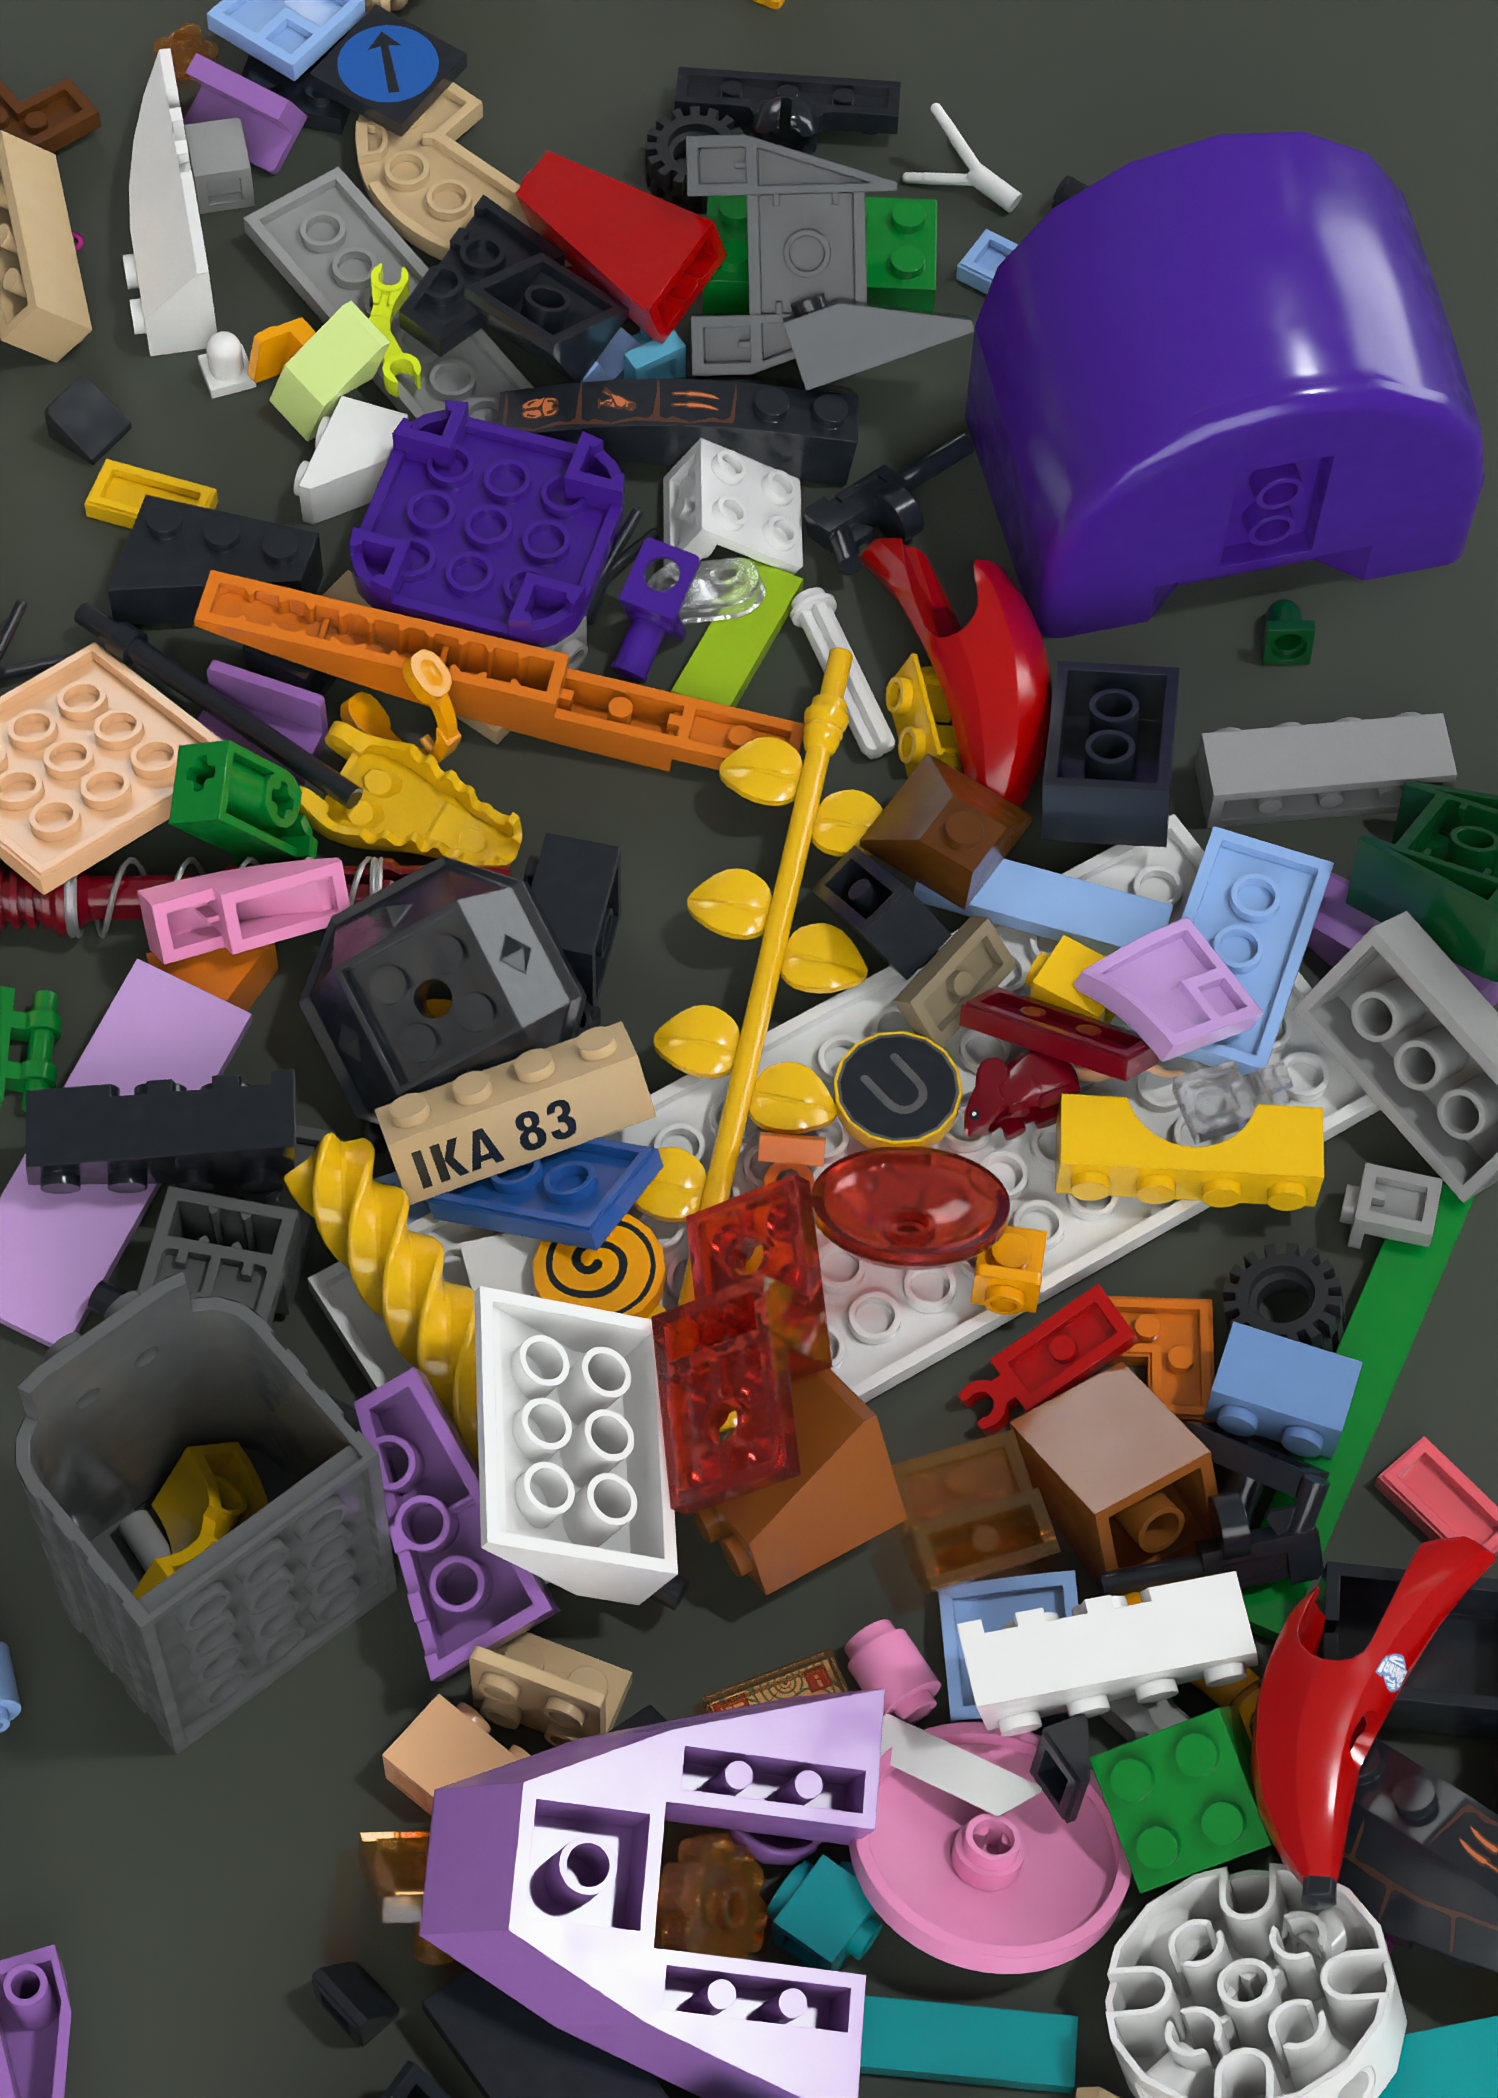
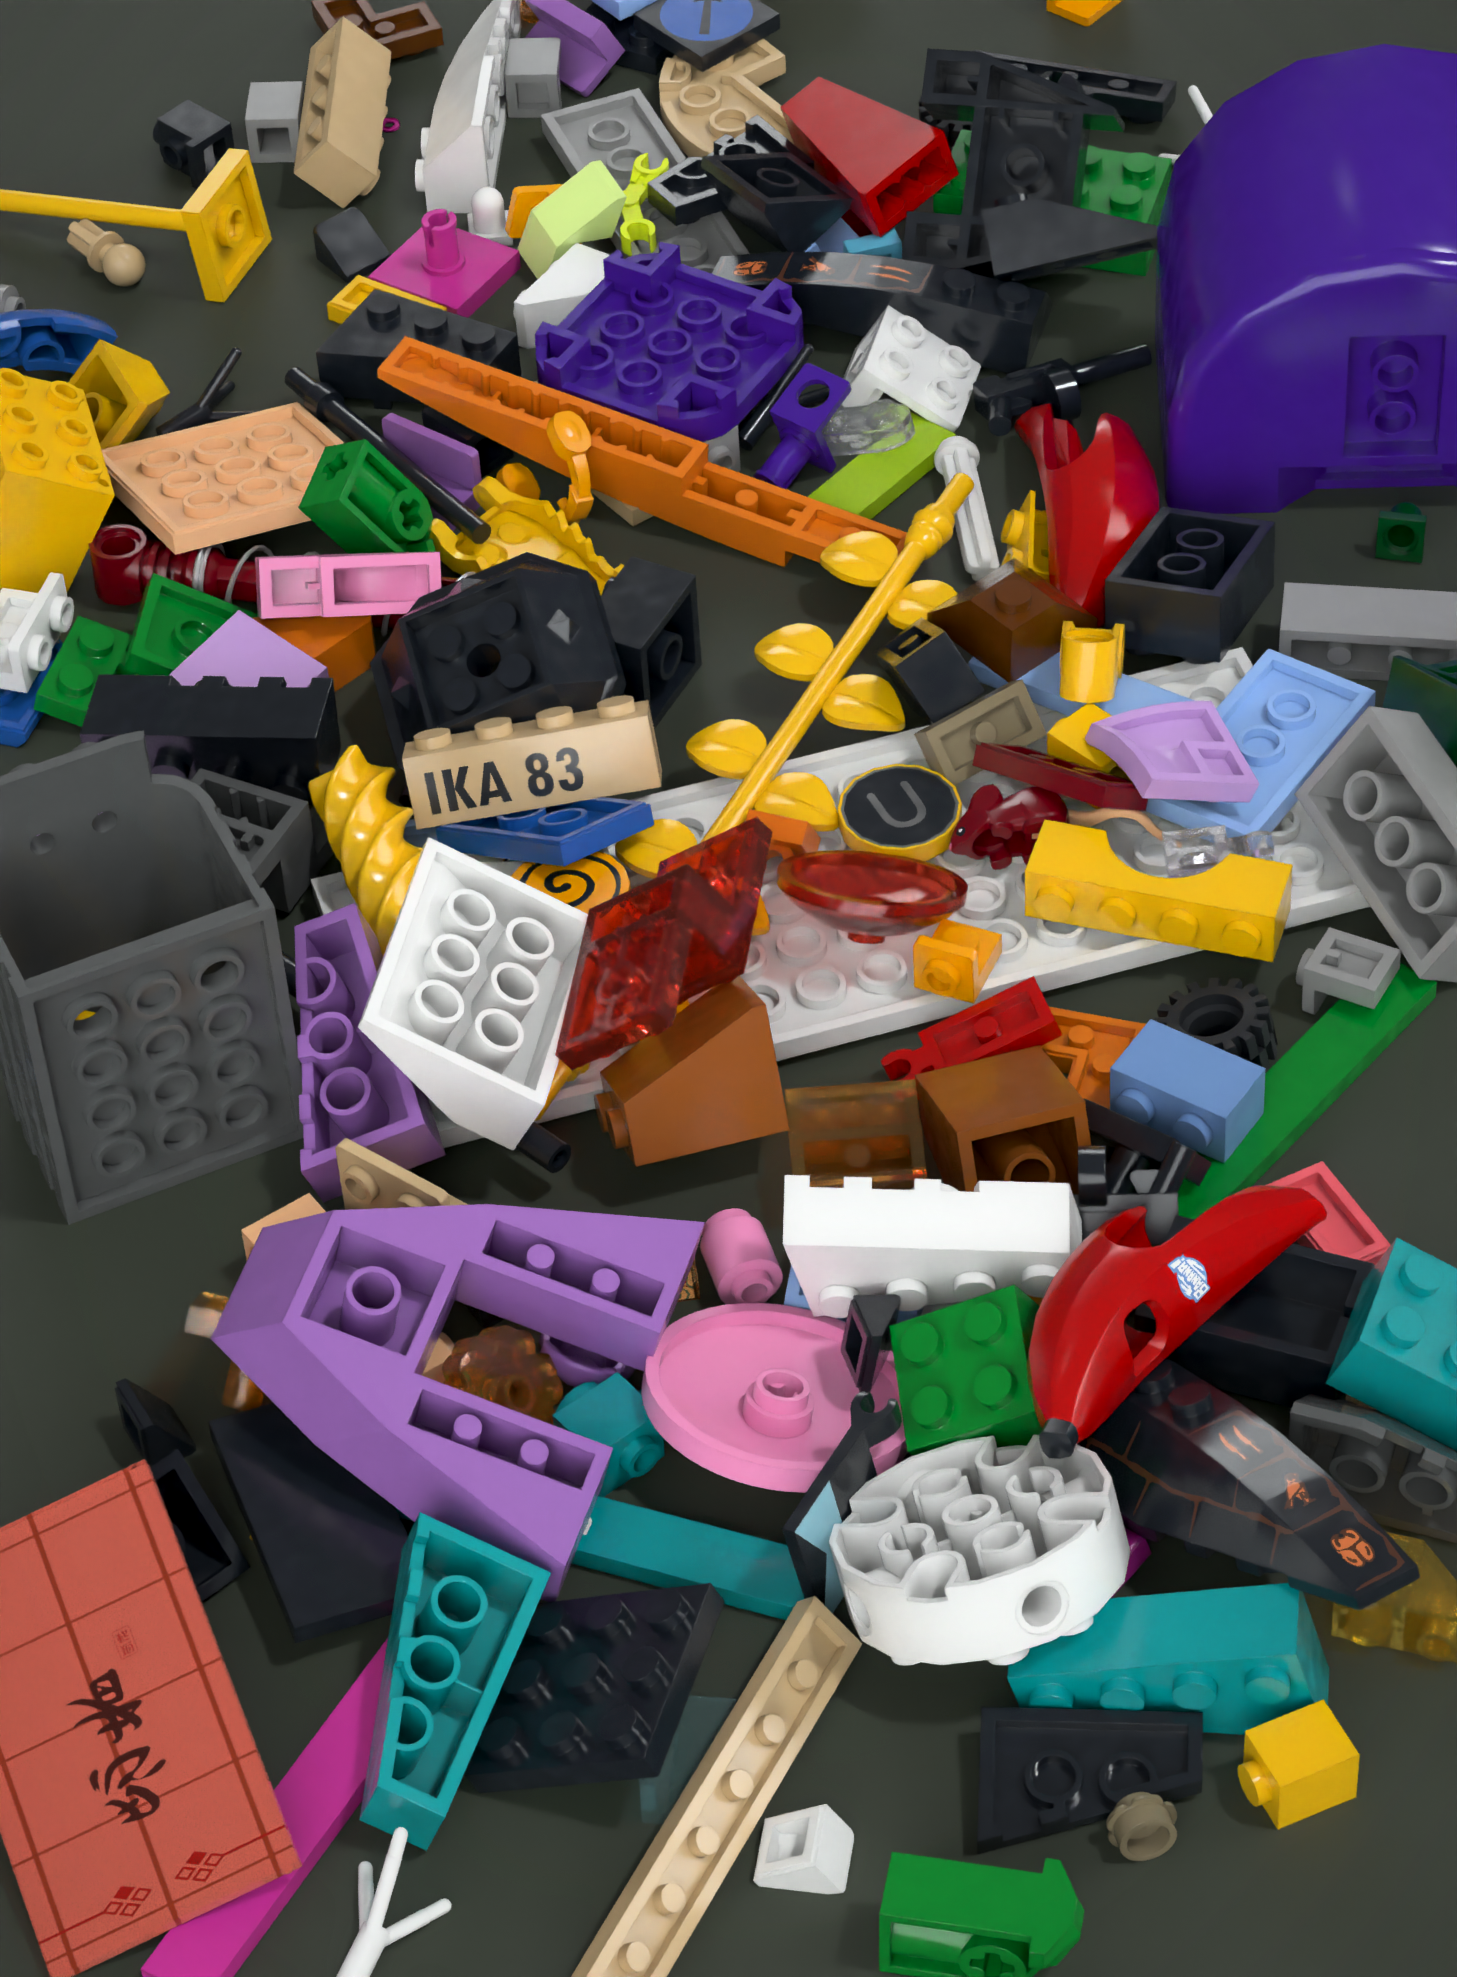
camera: 20 degrees right, 15 degrees down
white sticker [880,1714,1042,1816] -> none
none -> green plate [123,573,258,675]
none -> dark pink tile [368,209,521,318]
none -> black flag [782,1391,902,1613]
none -> yellow piece [1059,621,1125,703]

